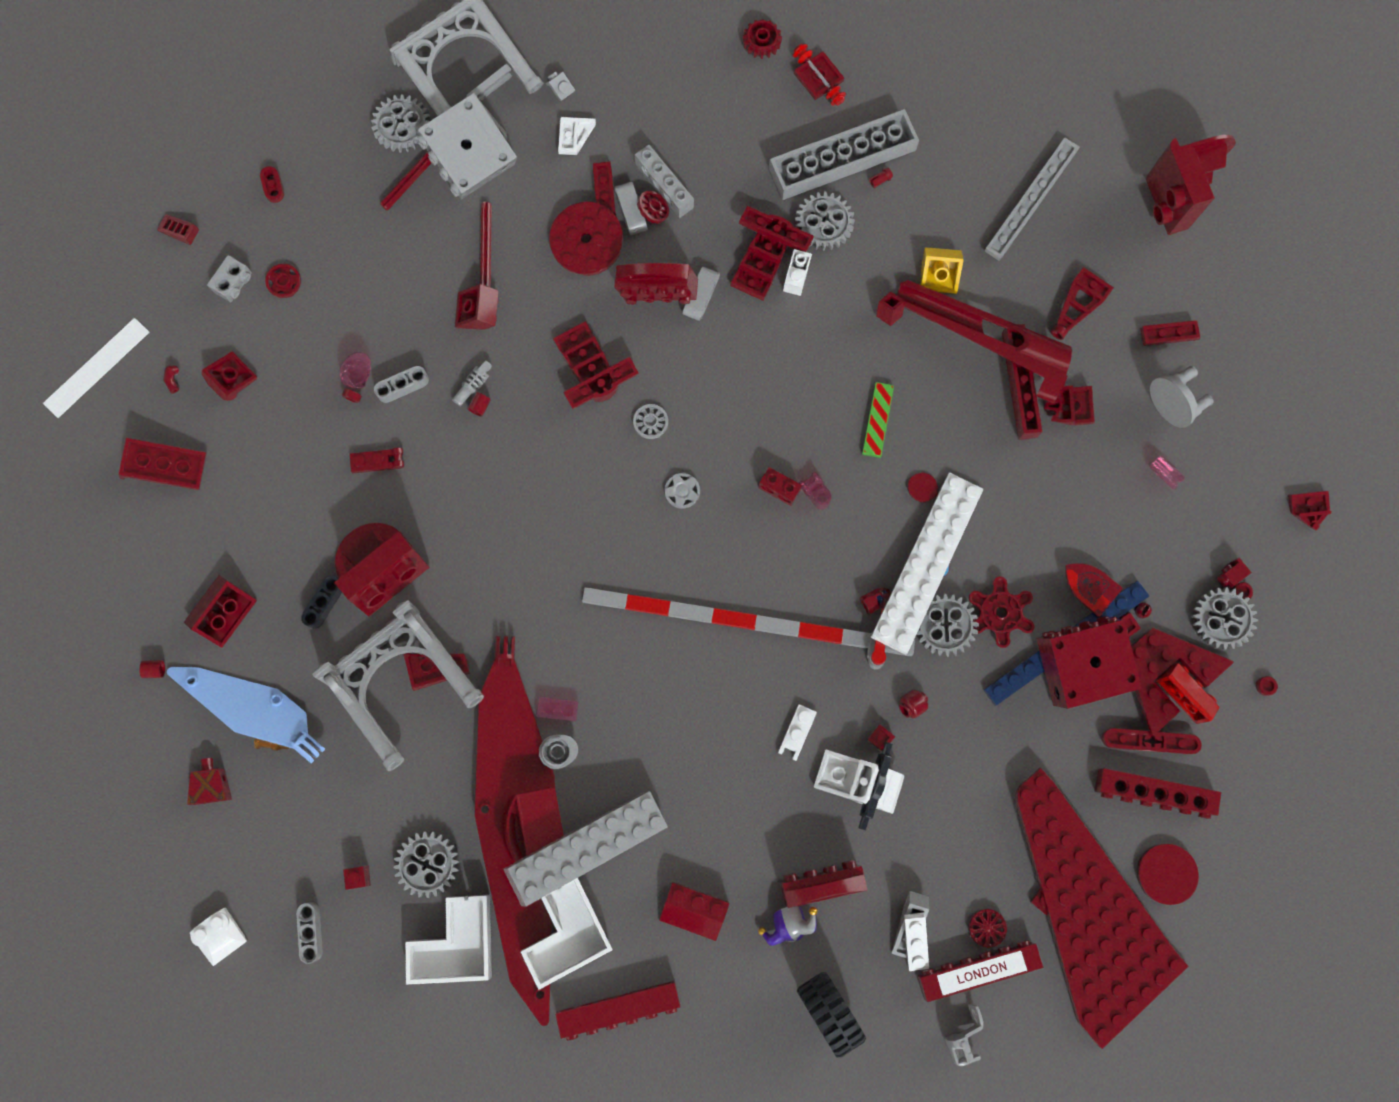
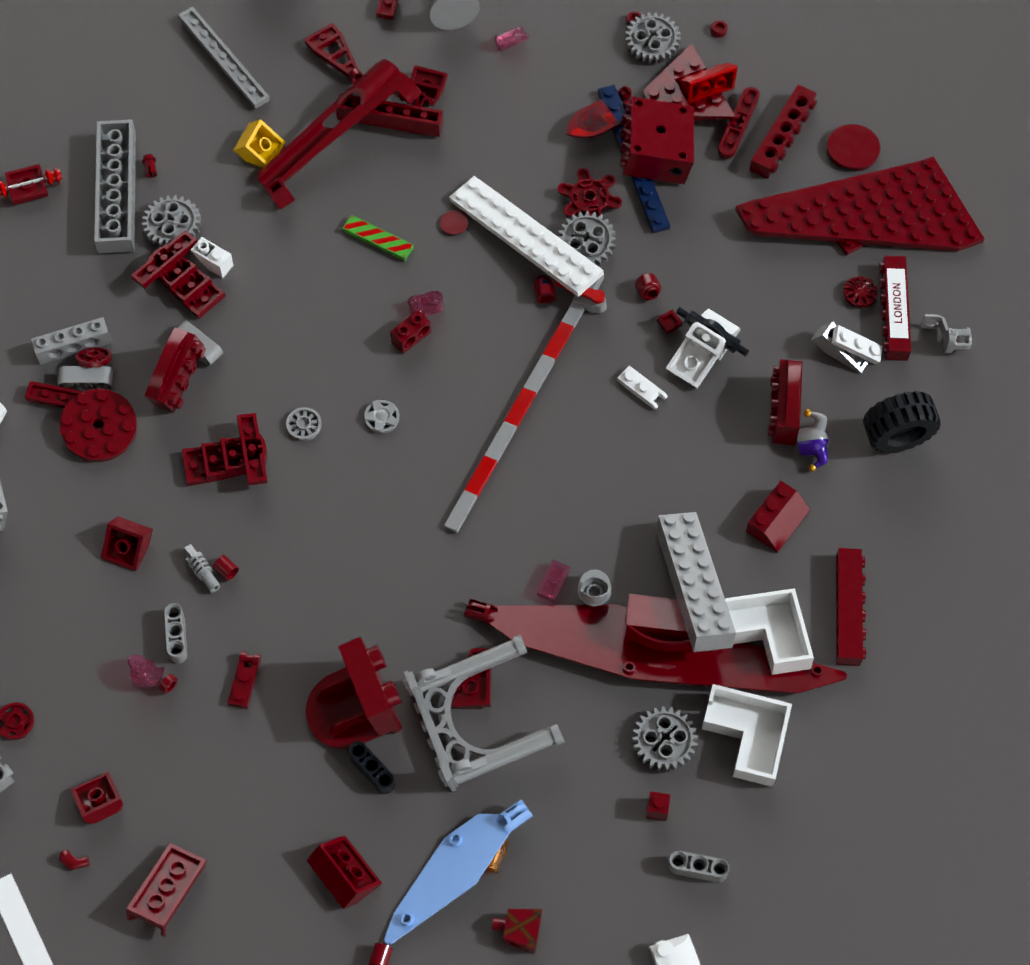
camera: 70 degrees left, 15 degrees down
dark red axle [480,202,492,288] -> none
dark red brick [1217,557,1252,588] -> none

